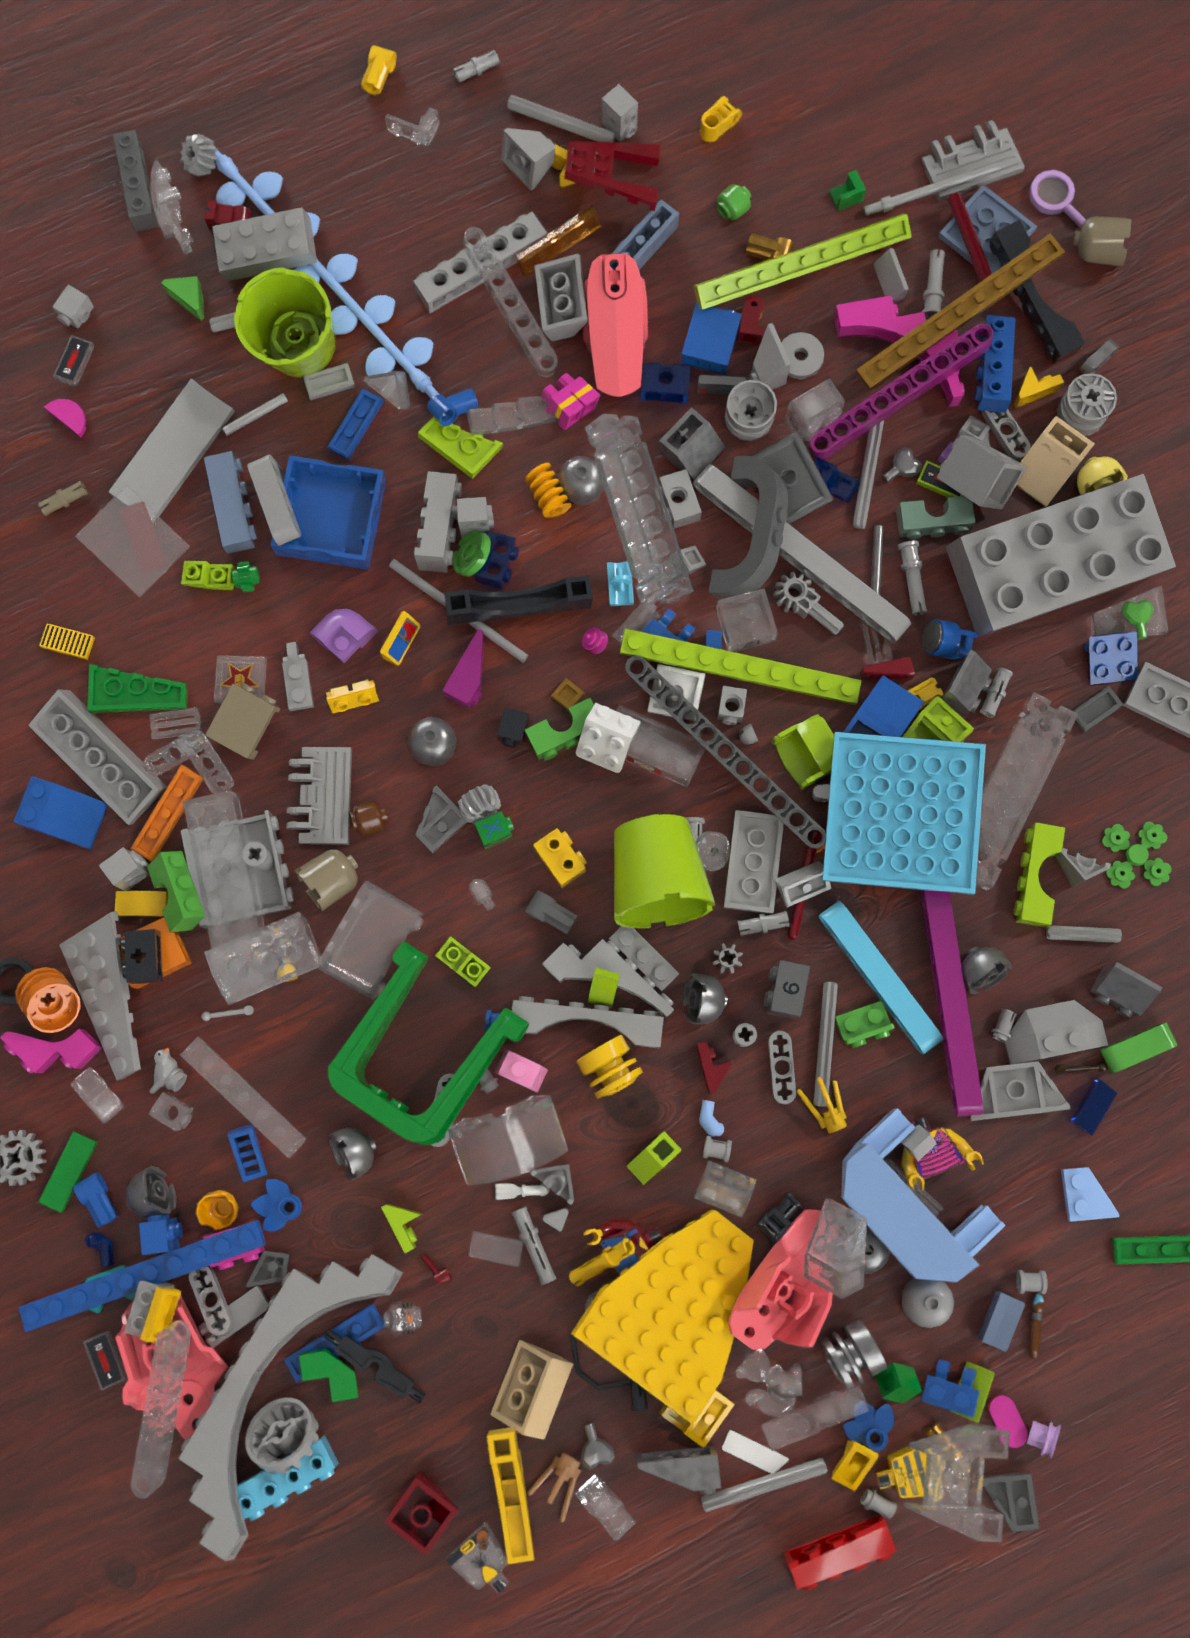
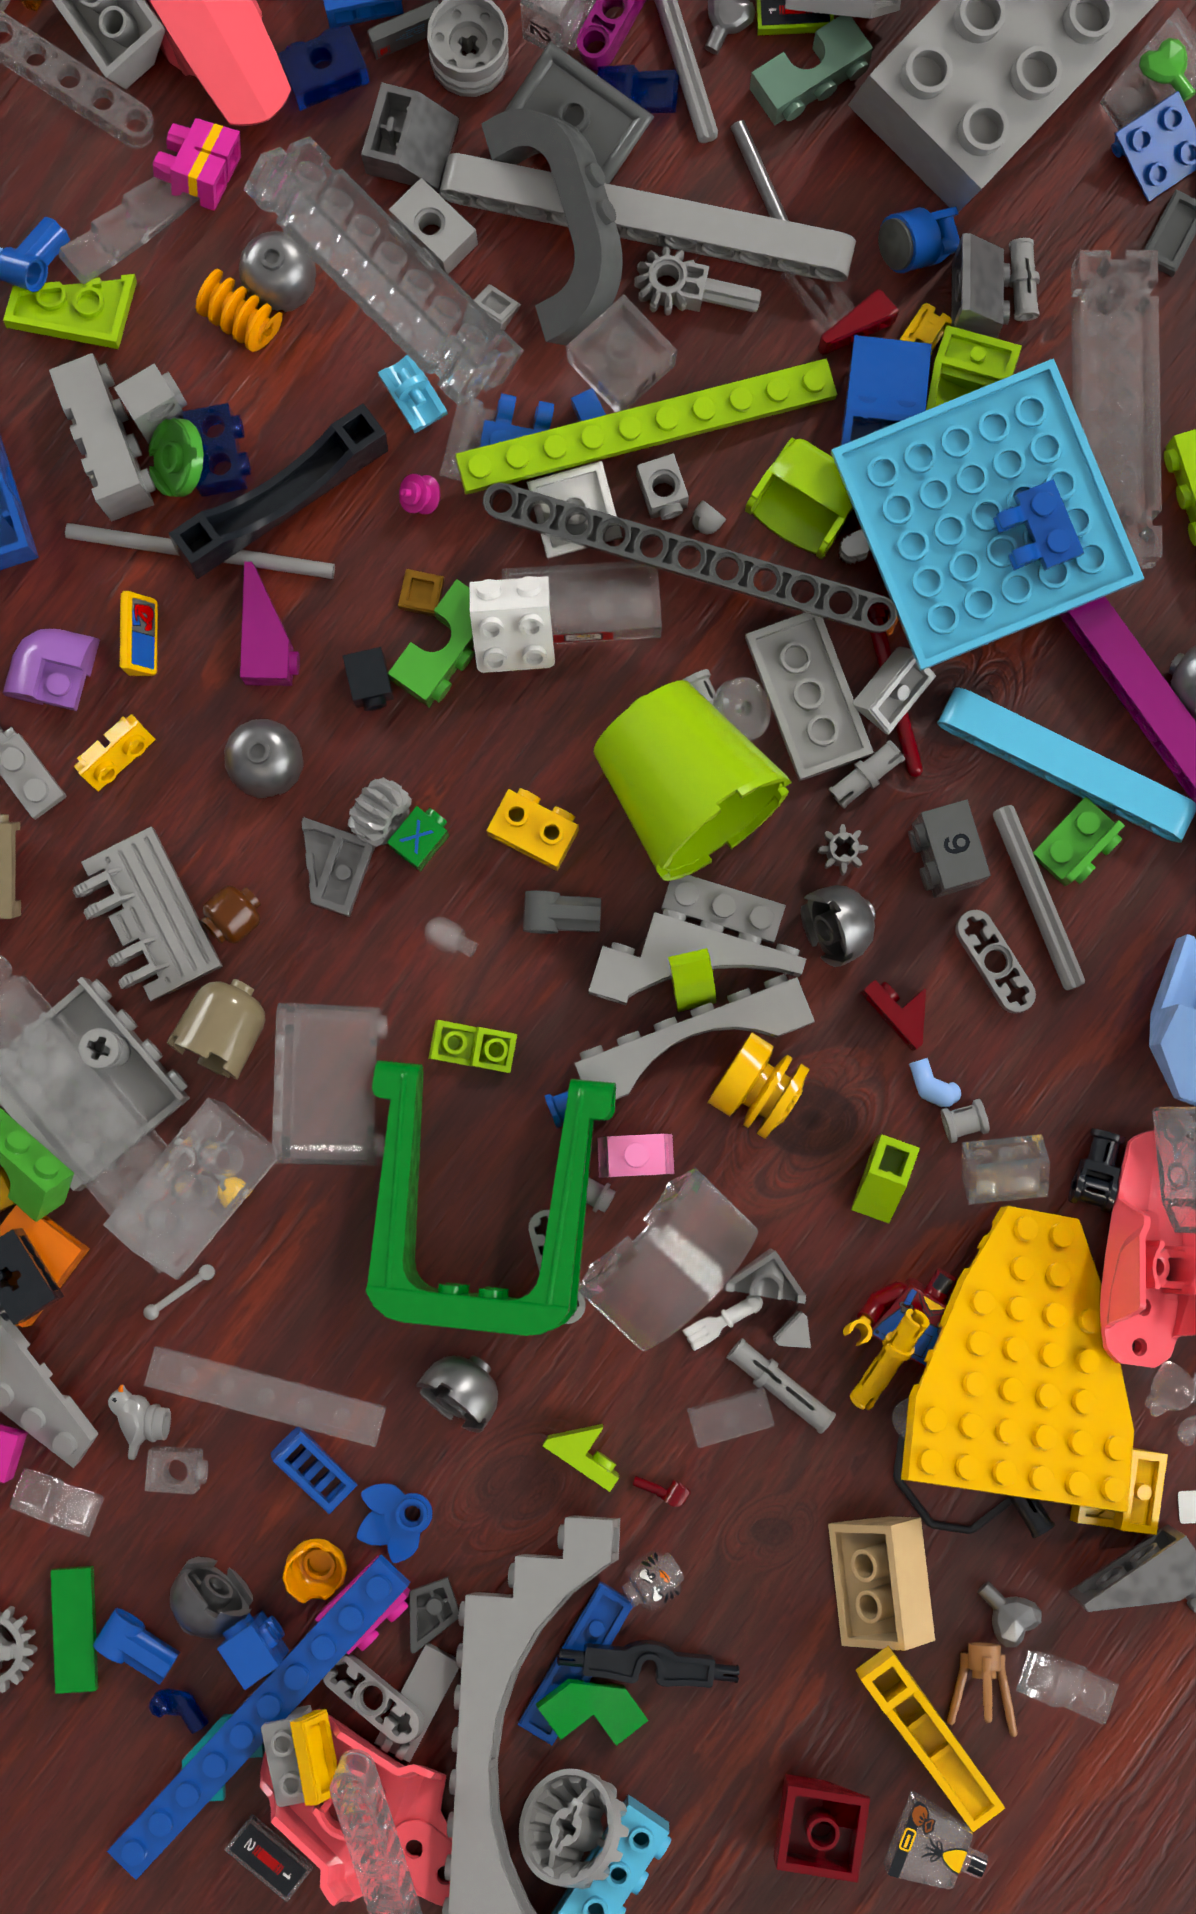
camera: 25 degrees left, 5 degrees up
light grey bush [733,1023,757,1047] -> none
yellow plant [797,1077,847,1133] -> none
light grey pin [897,541,927,616] -> none
none -> blue plate [993,479,1084,571]

